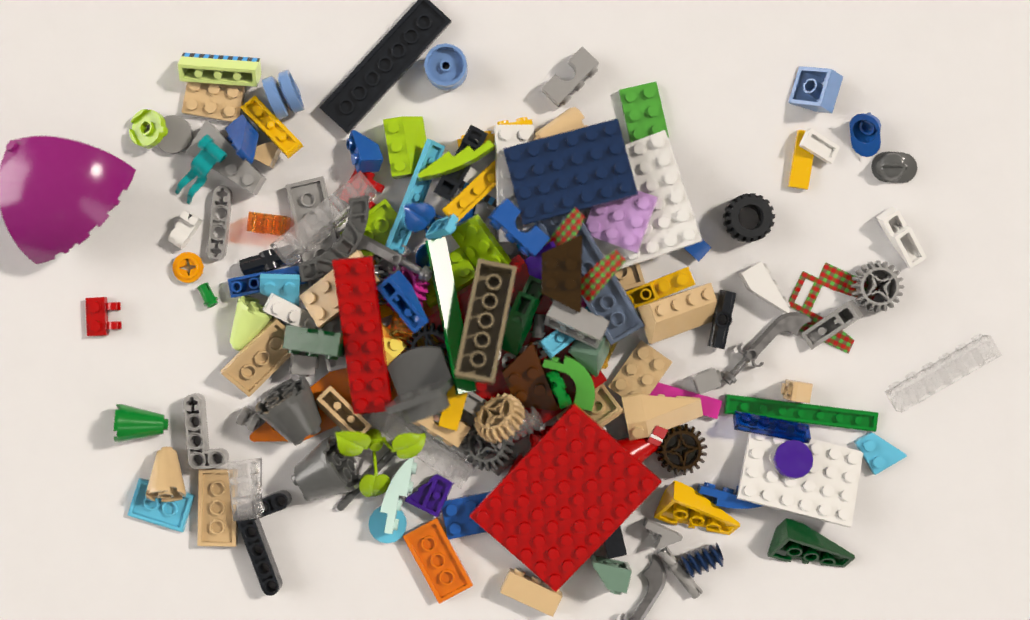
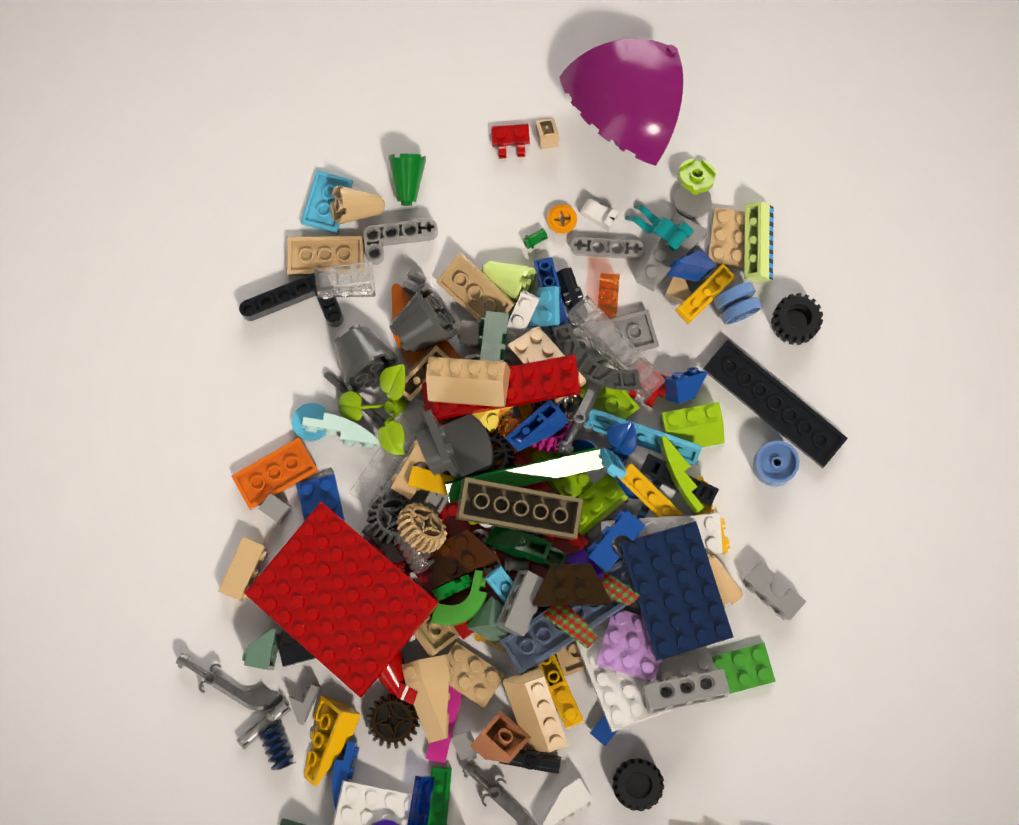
camera: 85 degrees right, 10 degrees down
dark purple wing [405,474,454,517] -> none
none -> light grey panel [259,494,291,524]
none -> tan slope [426,357,510,407]
none -> nougat slope [470,710,531,763]
none -> tan slope [535,118,559,149]
none -> light grey brick [642,668,730,714]
none -> black tyre [771,293,823,345]

